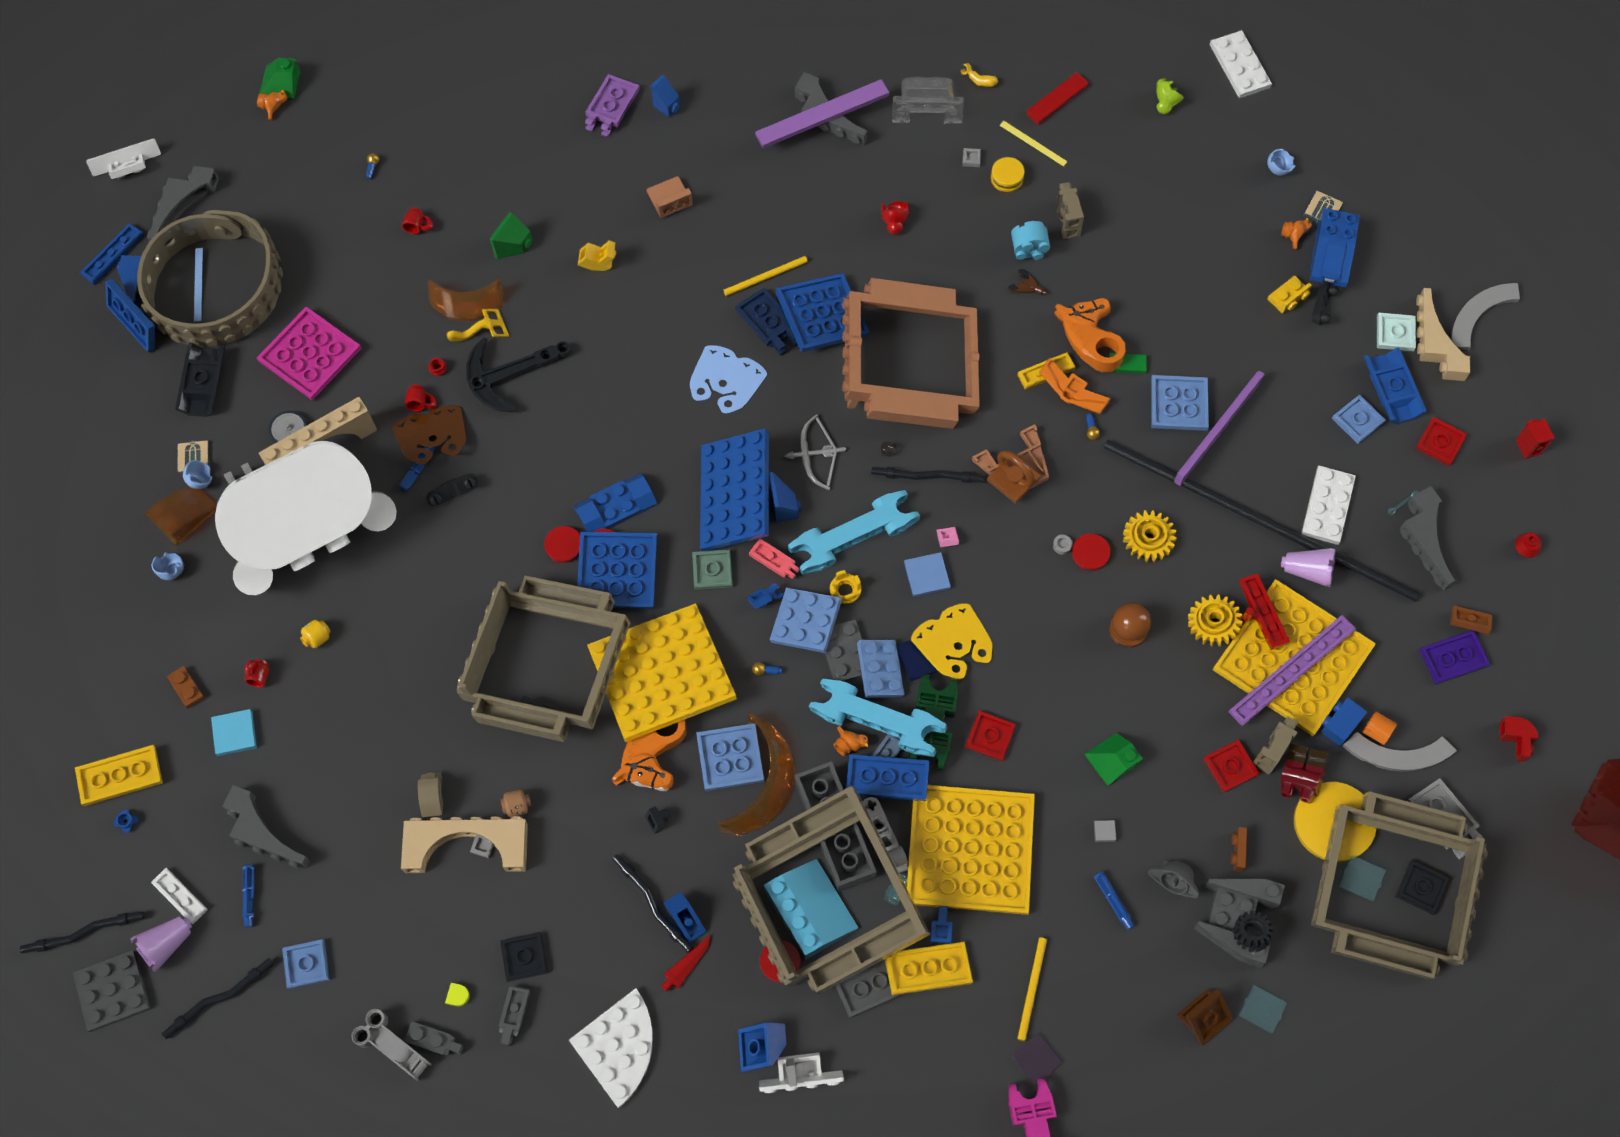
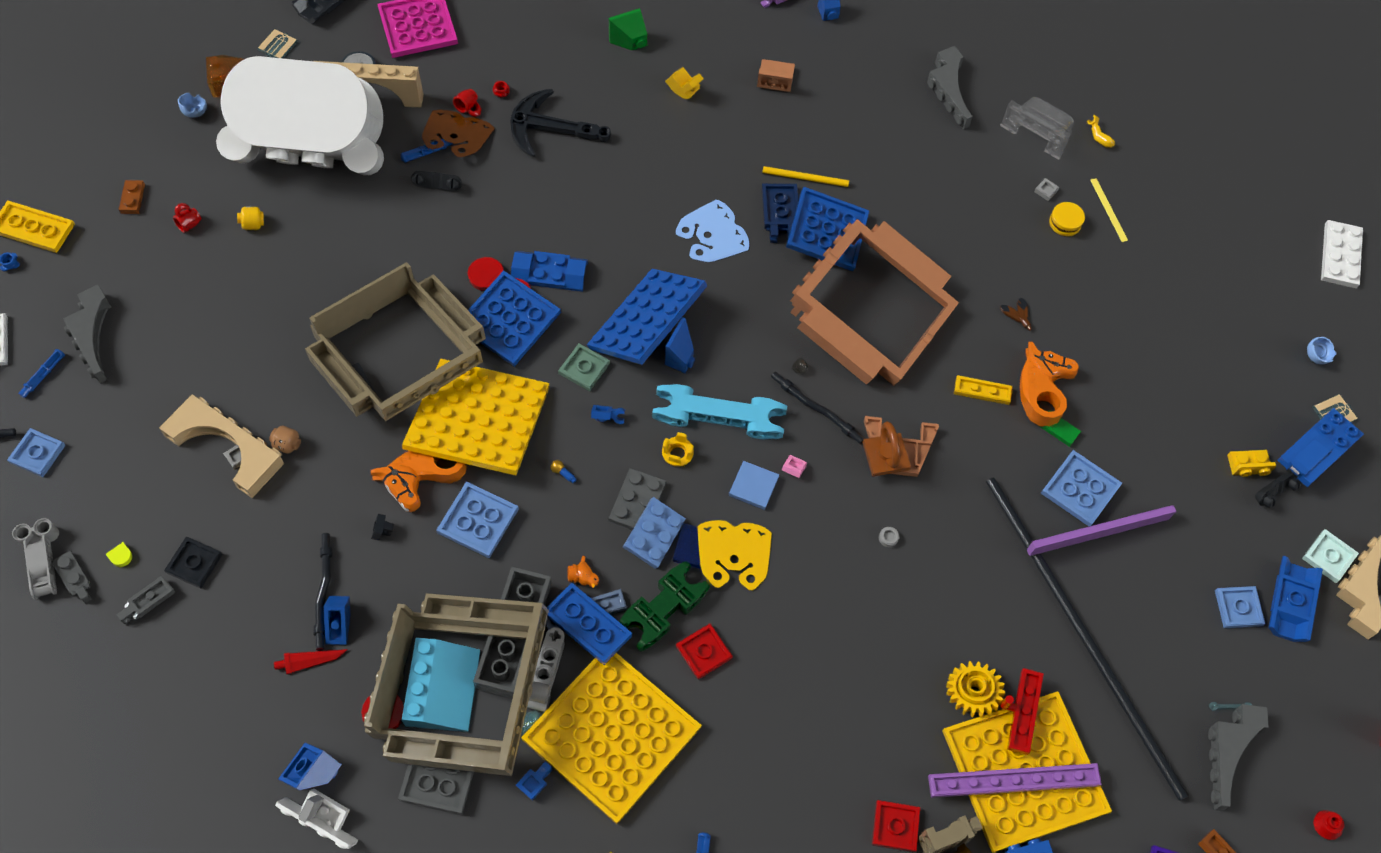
camera: 30 degrees right, 5 degrees down
light blue hair [183,460,213,490] -> none
medium azure tile [211,709,257,756] -> none
dark tan brick [418,772,444,817] -> none
clear orange windscreen [428,279,504,321] -> none
yellow piece [447,309,509,342] -> none
white plate [569,989,653,1109] -> none
clear orange windscreen [718,712,794,836] -> none
coral hinge [749,539,800,579] -> none
medium lavender tile [755,79,889,148] -> none
medium blue plate [770,588,842,653] -> none
light grey piece [783,414,847,490] -> none
medium azure piece [809,679,947,757] -> none
red piece [881,201,909,235] -> none
yellow tile [885,942,973,995] -> none
medium azure brick [1011,221,1050,260] -> none
red tile [1026,72,1089,125] -> none
orange plate [1039,357,1111,414] -> none
dark tan hips [1056,182,1084,239] -> none
red tile [1072,534,1110,571] -> none
green slope [1084,733,1143,787] -> none
piece [1086,414,1100,440] -> none
light grey tile [1094,820,1116,842] -> none
dark orange tile [1109,602,1151,648] -> none
yellow gear [1123,510,1177,562] -> none
lime piece [1156,78,1184,114] -> none
orange animal [1281,218,1312,249] -> none
lavender cone [1281,548,1336,587] -> none
white plate [1301,466,1355,545] -> none
red tile [1415,417,1467,466] -> none

